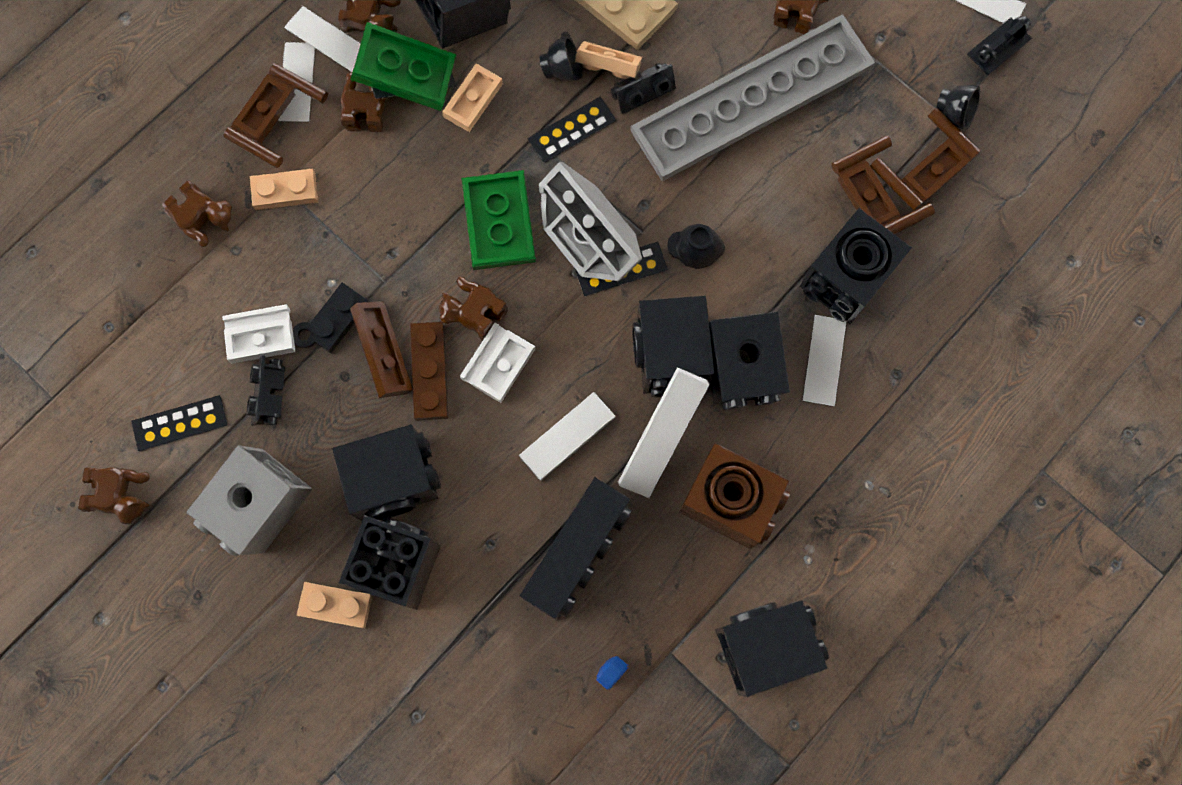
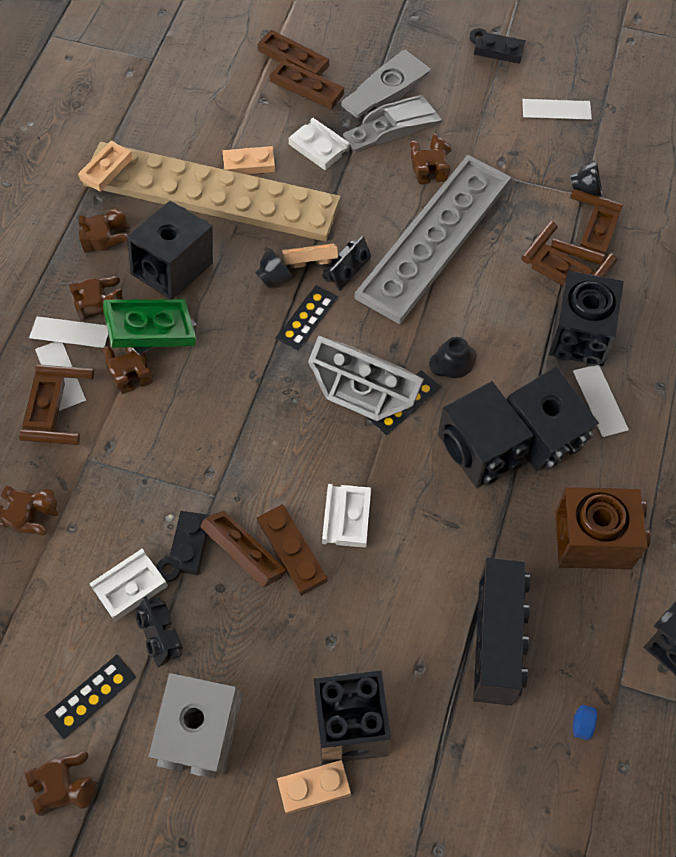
camera: 25 degrees left, 15 degrees down
light nougat plate [250,168,318,210] -> none
black brick [332,424,441,522] -> none
reddish brown animal [439,276,508,341] -> none
light nougat plate [442,63,503,132] -> none
green tile [462,170,536,270] -> none
white tile [519,392,615,481] -> none
white tile [618,367,709,498] -> none
black hinge [967,16,1032,75] -> none

